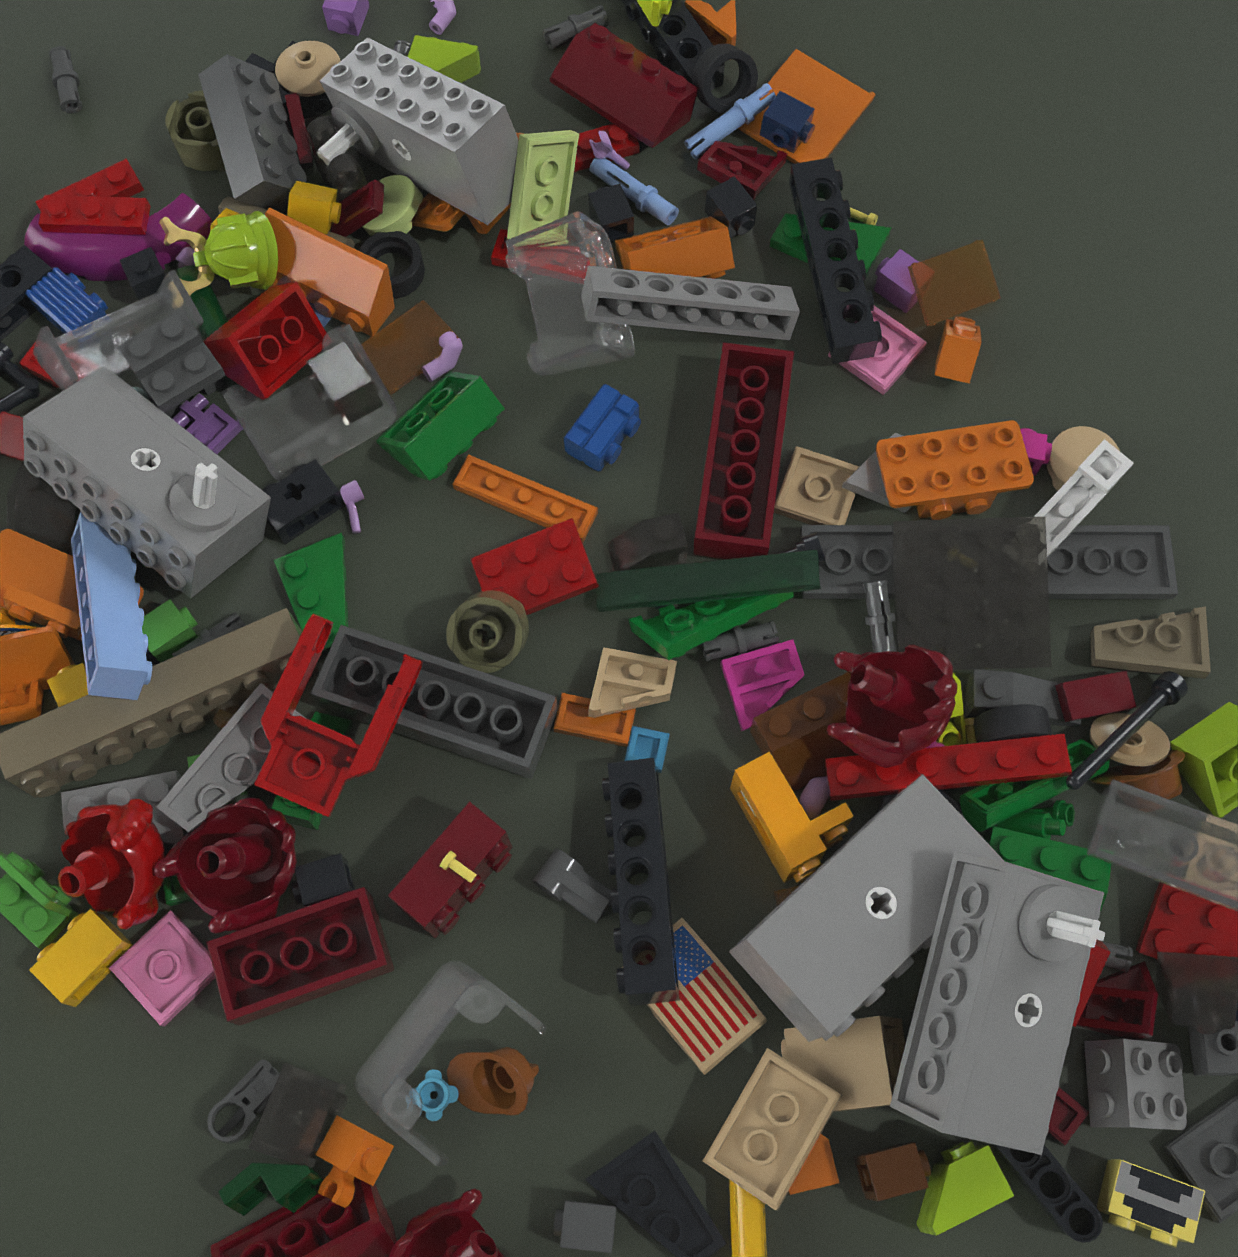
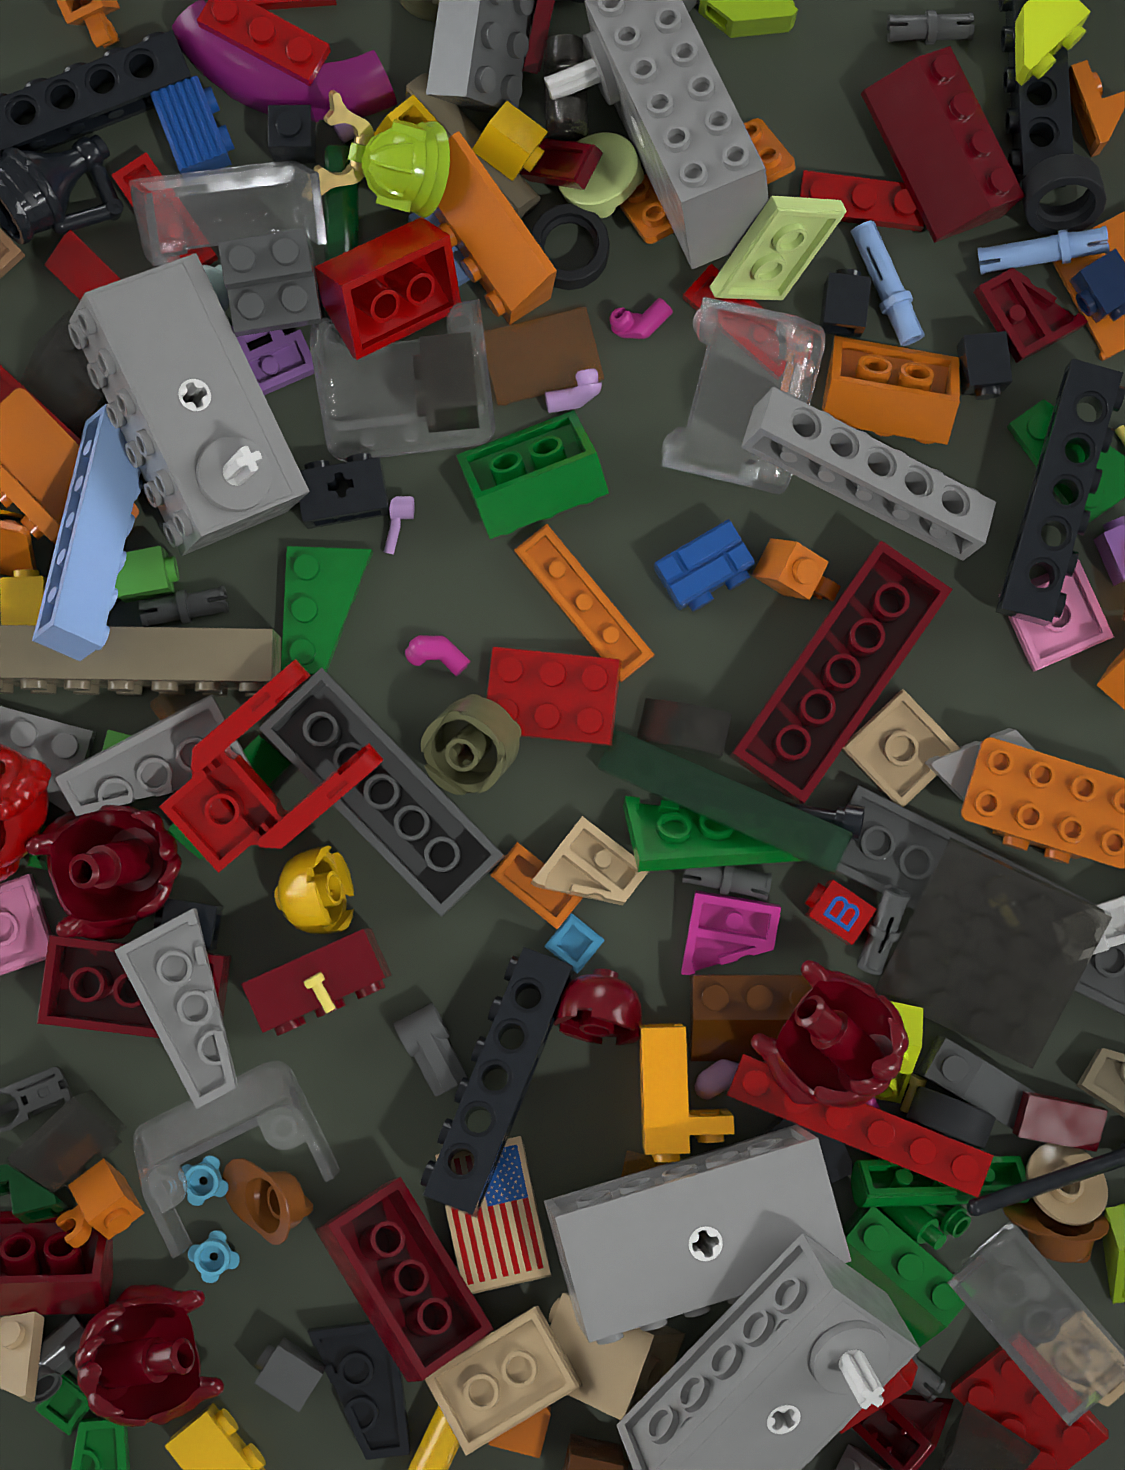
camera: 25 degrees right, 15 degrees up
lavender hand [589,131,630,170] -> none
none -> light grey wing [114,908,239,1109]
none -> medium azure plate [188,1230,240,1283]
none -> yellow cylinder [275,845,354,934]
none -> dark red brick [315,1177,494,1382]
none -> dark pink arm [405,635,471,676]
none -> dark red cylinder [553,968,642,1045]
none -> dark pink arm [609,298,673,339]
none -> orange brick [752,538,841,602]
none -> red brick [804,879,877,945]

